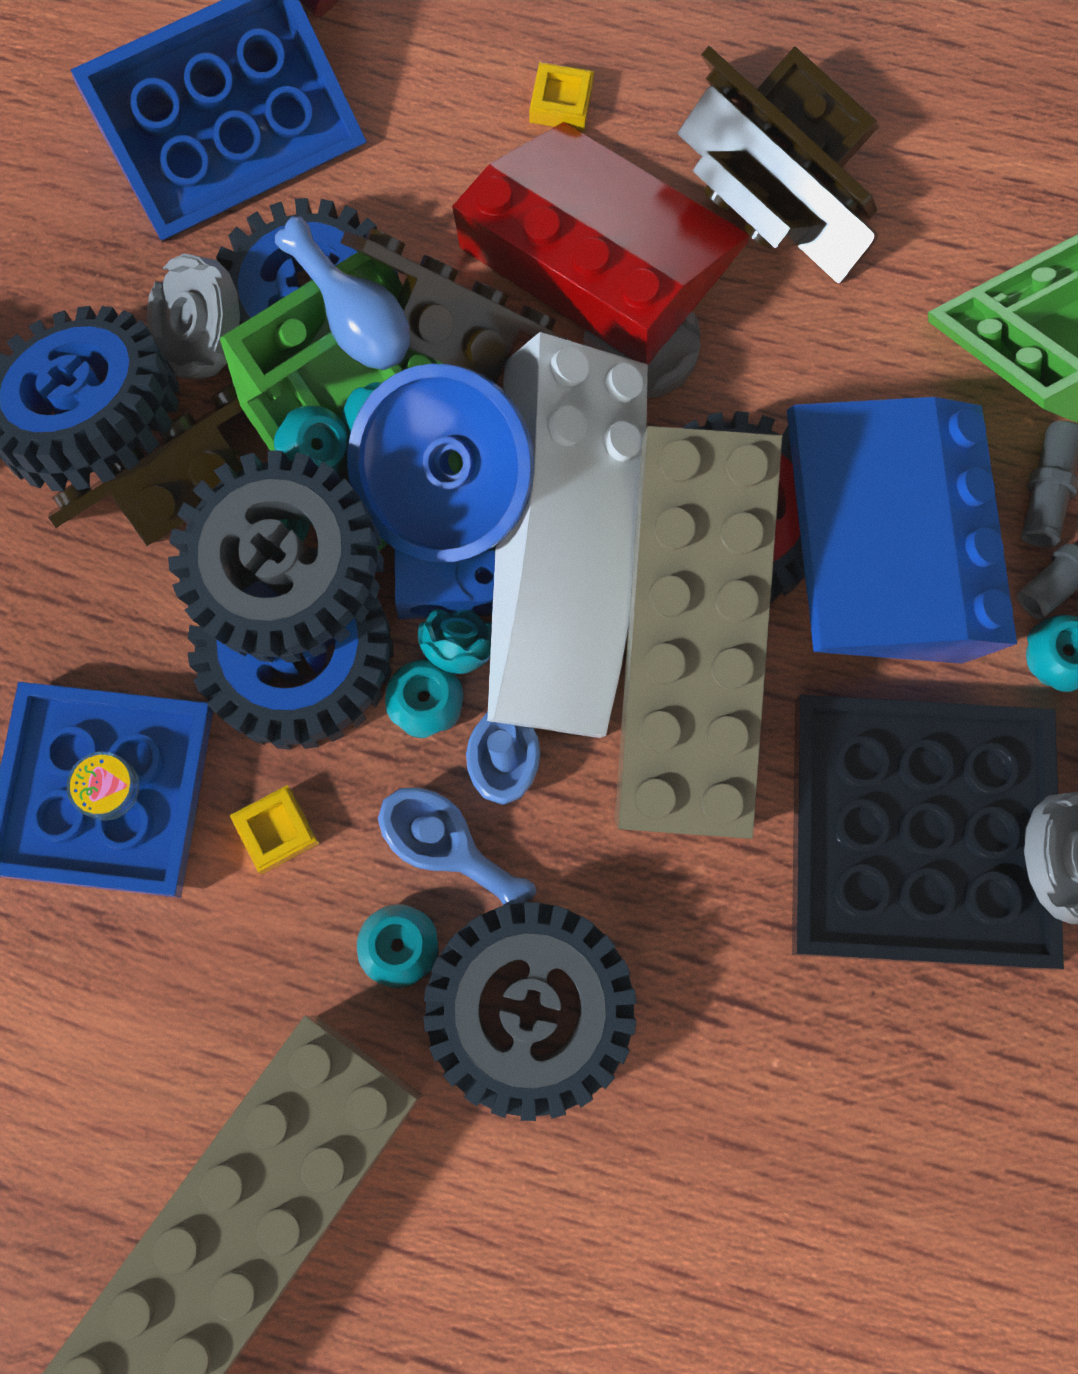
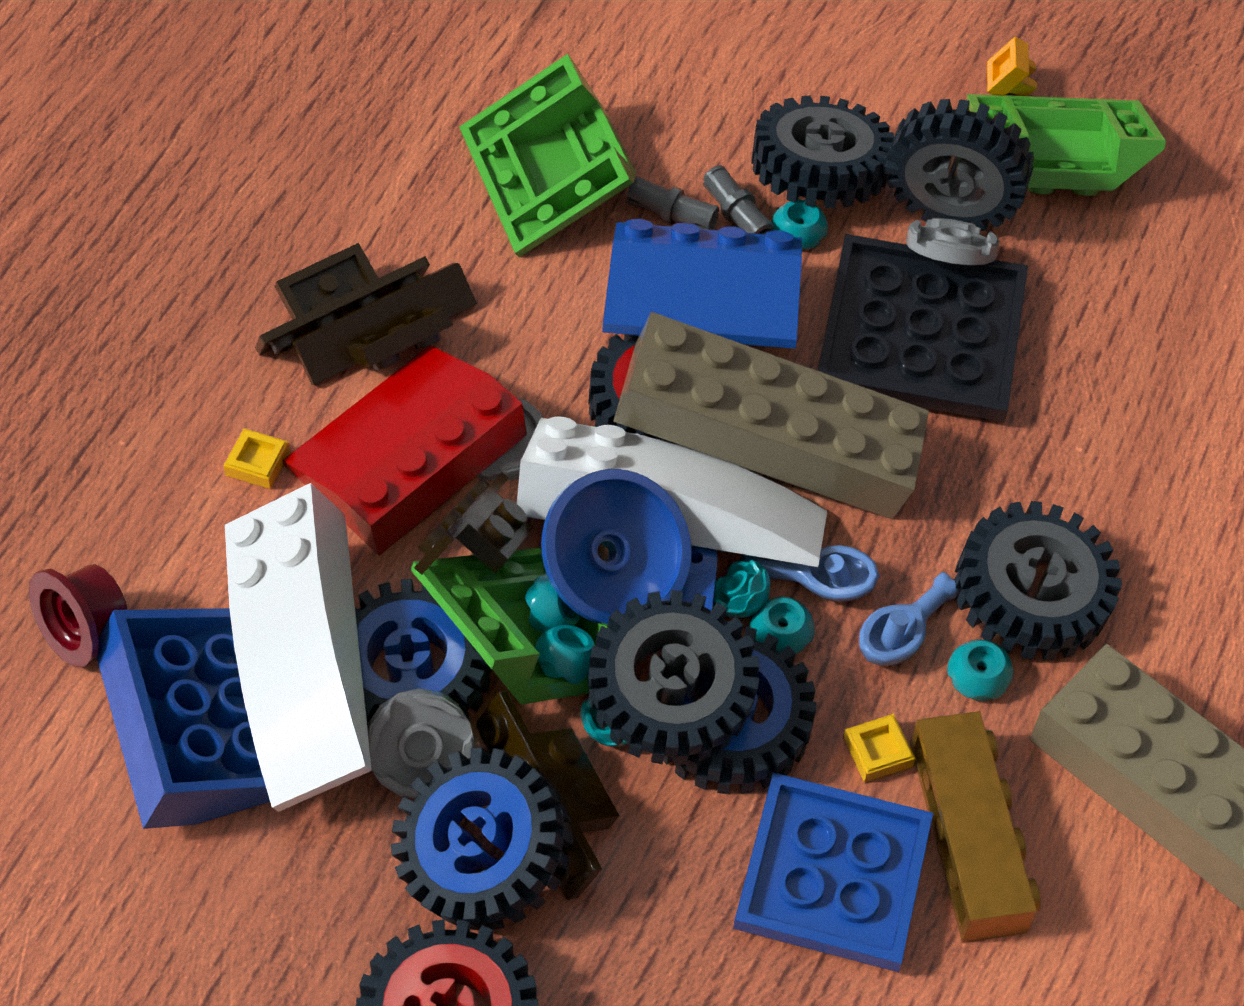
camera: 80 degrees left, 20 degrees down
tile [67,752,140,821] -> none
medium blue piece [275,216,410,370] -> none
none -> white slope [225,483,372,812]
none -> pearl gold brick [910,711,1041,943]

